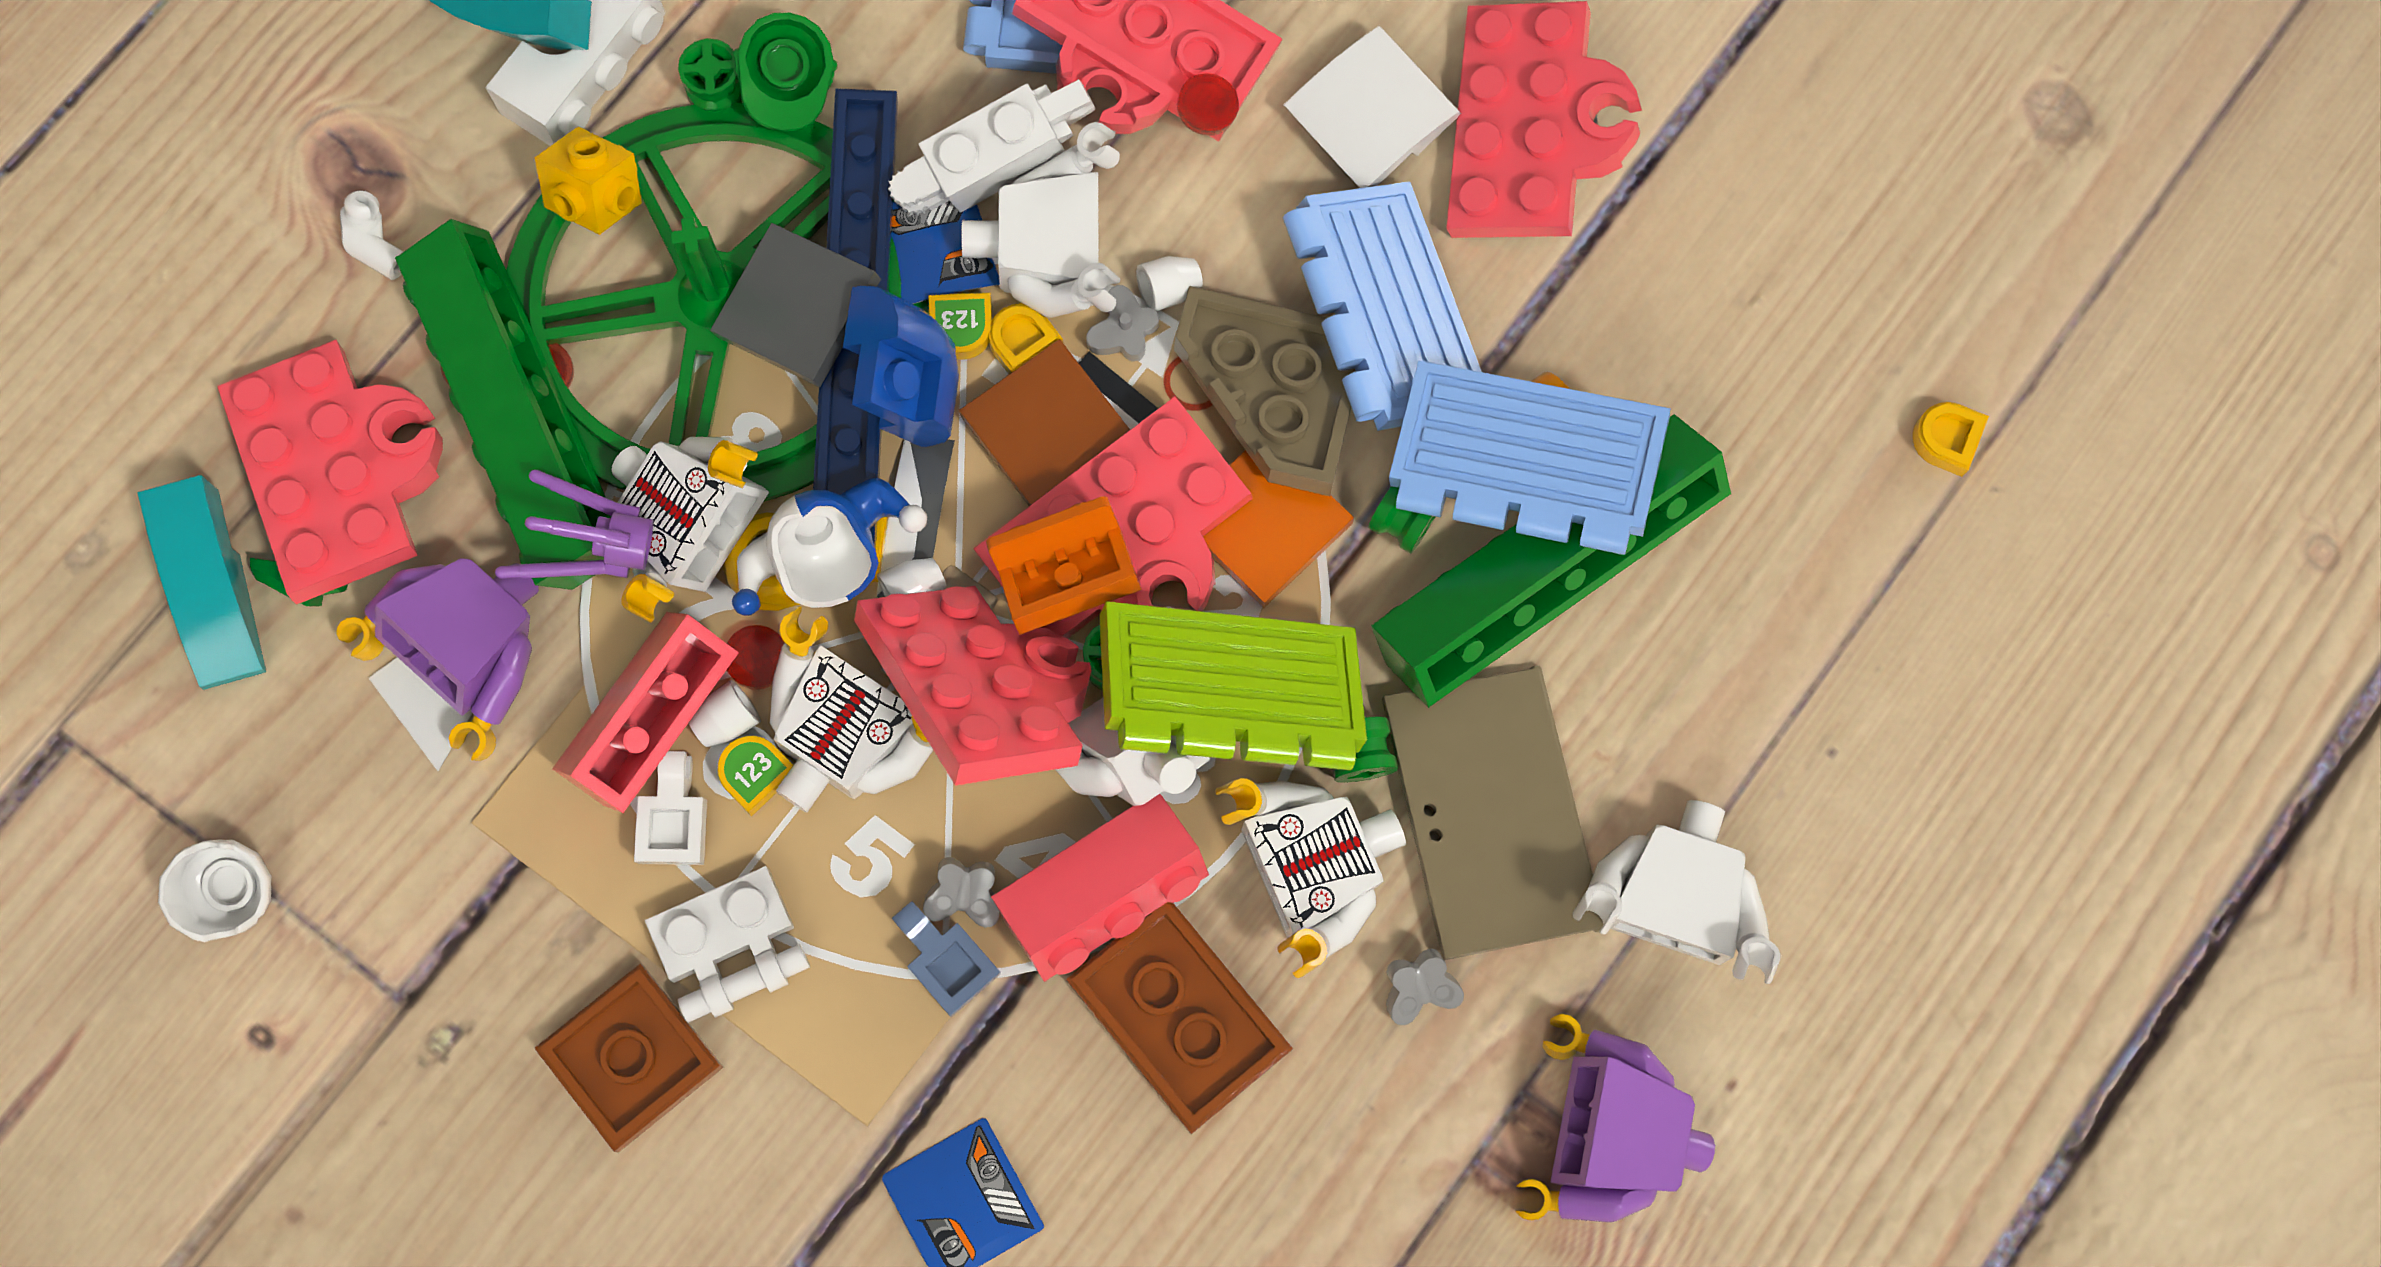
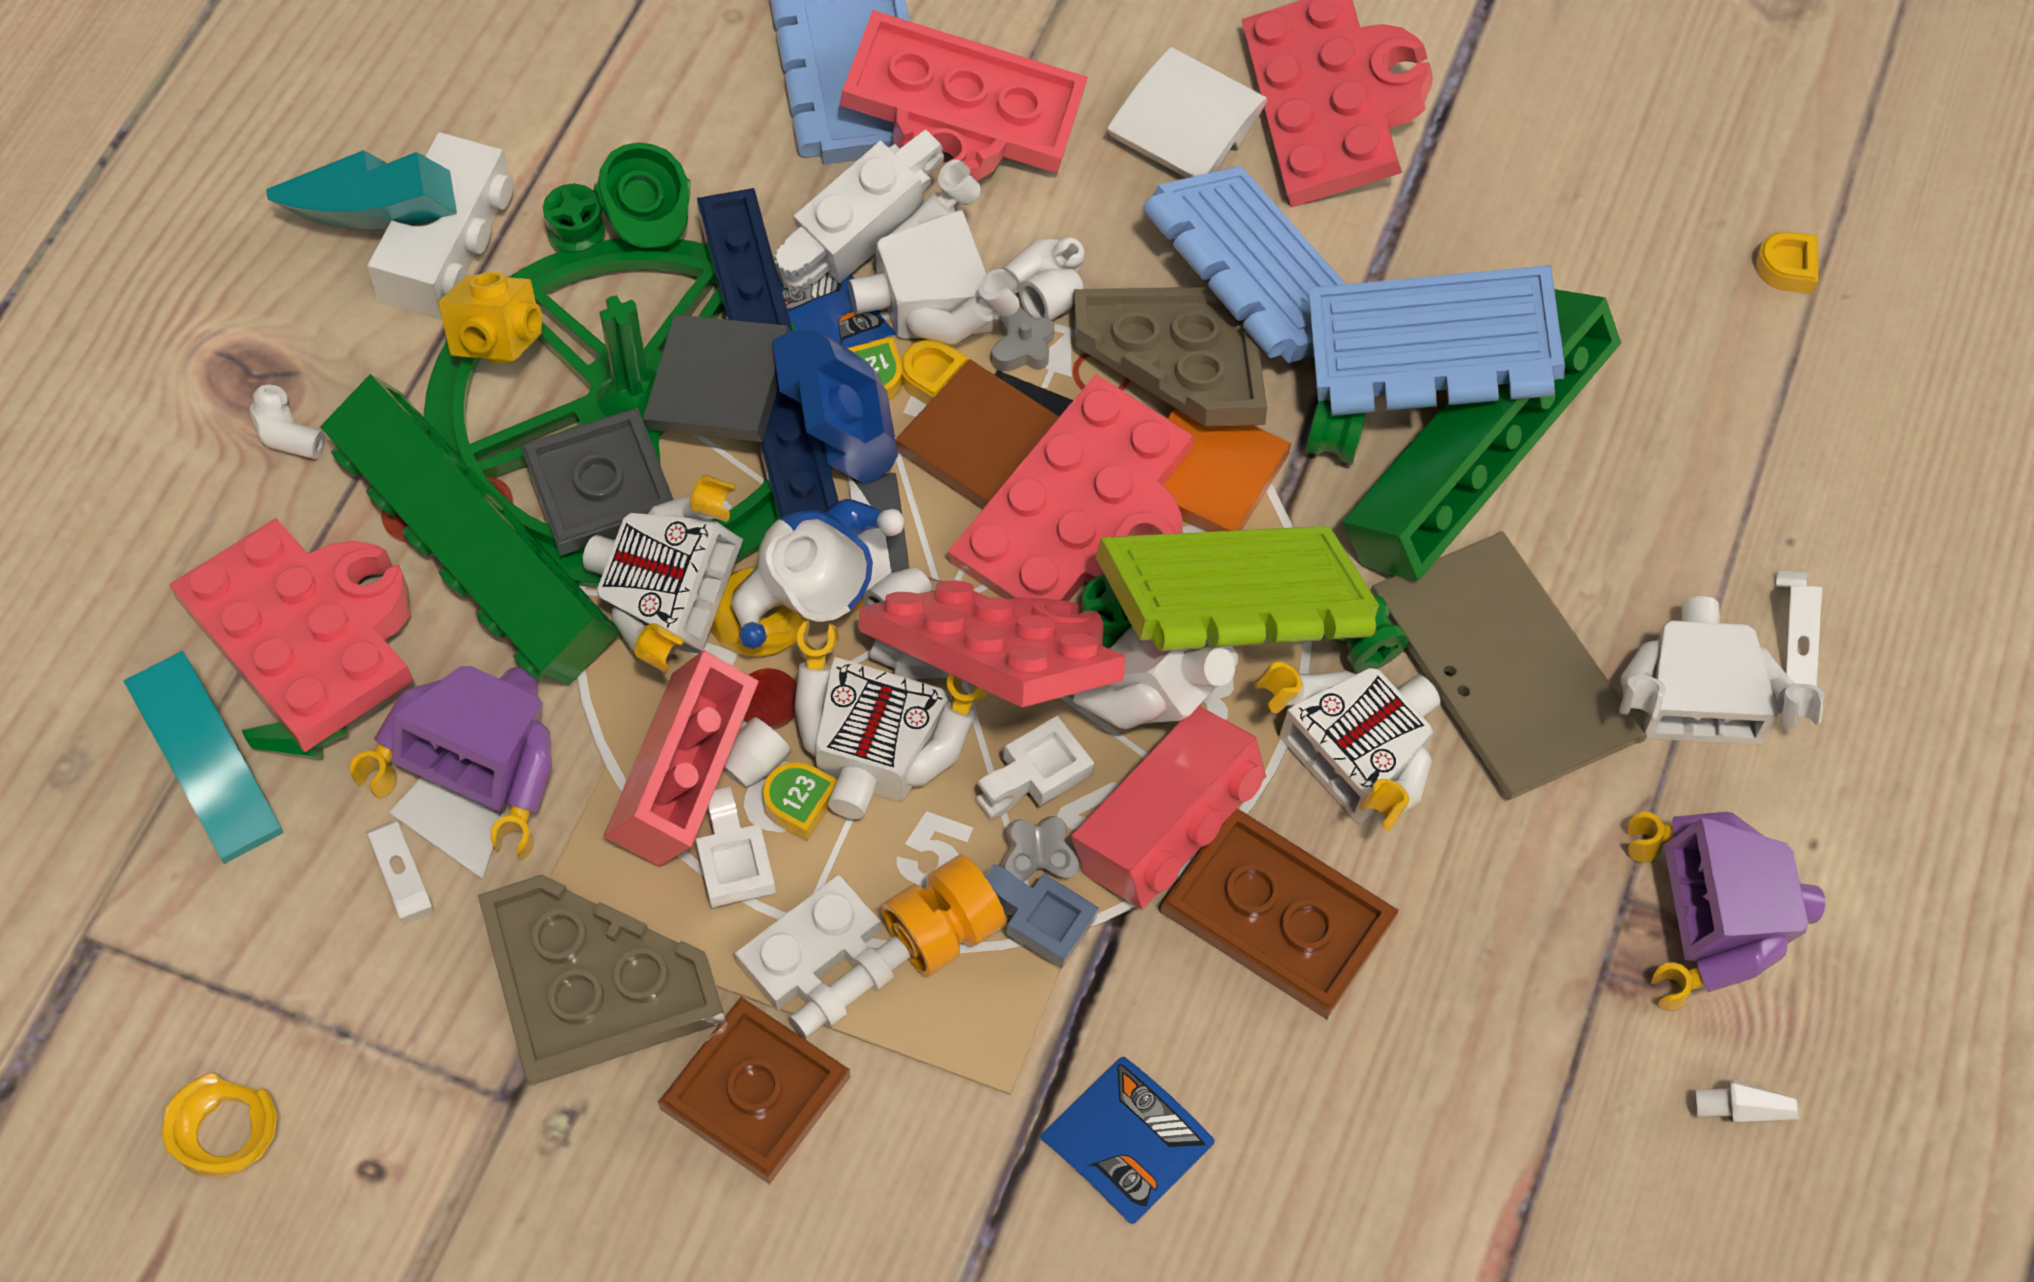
camera: 15 degrees left, 15 degrees down
white hair [158,839,272,942] -> none
medium lavender plant [495,470,654,579] -> none
orange bracket [986,496,1142,635] -> none
clear red piece [1177,73,1239,136] -> none
light grey piece [1386,948,1464,1025] -> none
none -> yellow piece [161,1073,277,1178]
none -> white piece [366,819,434,925]
none -> dark tan plate [478,874,727,1085]
none -> dark grey tile [520,407,674,556]
none -> light orange wheel [881,854,1006,977]
none -> white plate [976,716,1095,820]
none -> white arm [1001,237,1085,293]
none -> white piece [1776,571,1822,687]

